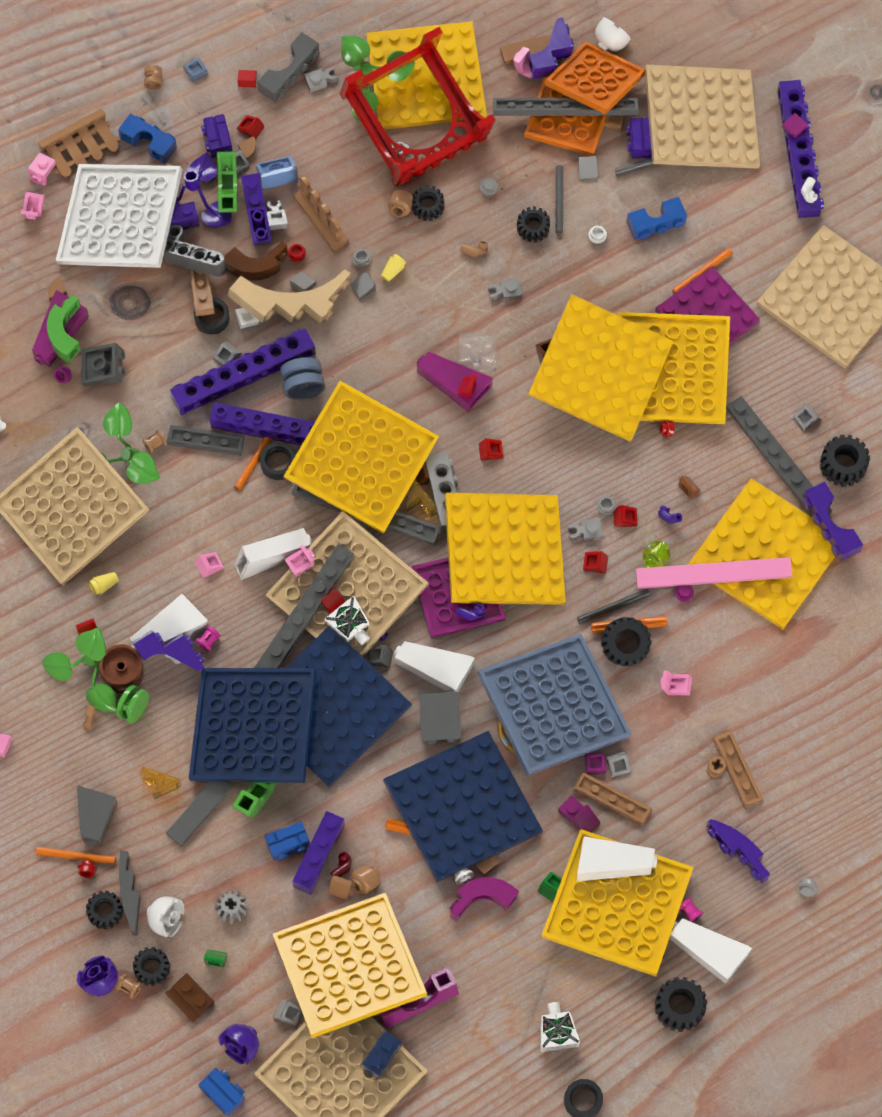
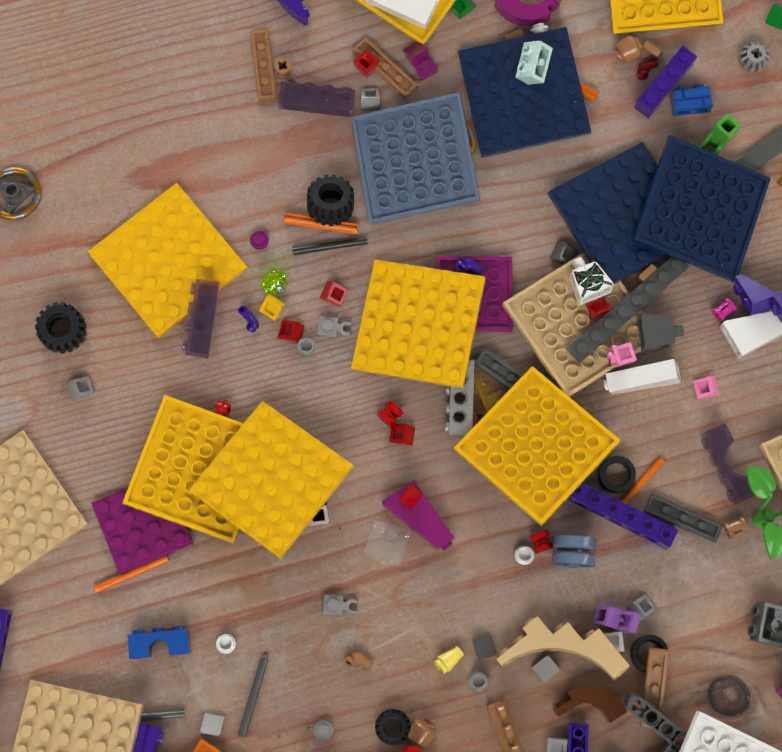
camera: 165 degrees left, 10 degrees up
dark purple brick [170,328,316,416] -> none
red plate [288,244,306,262] -> none
white slope [393,641,475,691] -> none
dark grey brick [419,689,461,744] -> none
black tyre [517,206,550,243] -> none
magenta tile [585,753,606,774] -> none
bright pink tile [636,557,792,589] -> none
bright pink bracket [660,671,693,695] -> none
dark orange slope [678,476,700,499] -> none
dark grey plate [726,396,833,517] -> none
dark purple arch [802,482,863,561] -> none
none -> clear purple brick [182,279,220,359]
none -> yellow plate [260,294,285,321]
none -> clear purple brick [278,80,356,117]
none -> red slope [353,49,380,77]
none -> red wheel [377,400,404,427]
none -> light aqua brick [515,41,553,85]
none -> white plate [515,545,534,565]
none -> red wheel [529,529,554,554]
none -> medium lavender brick [593,604,640,633]
none -> medium nougat tile [636,264,657,284]
none -> dark grey torso [636,314,684,354]
none -> clear purple arch [701,423,755,505]

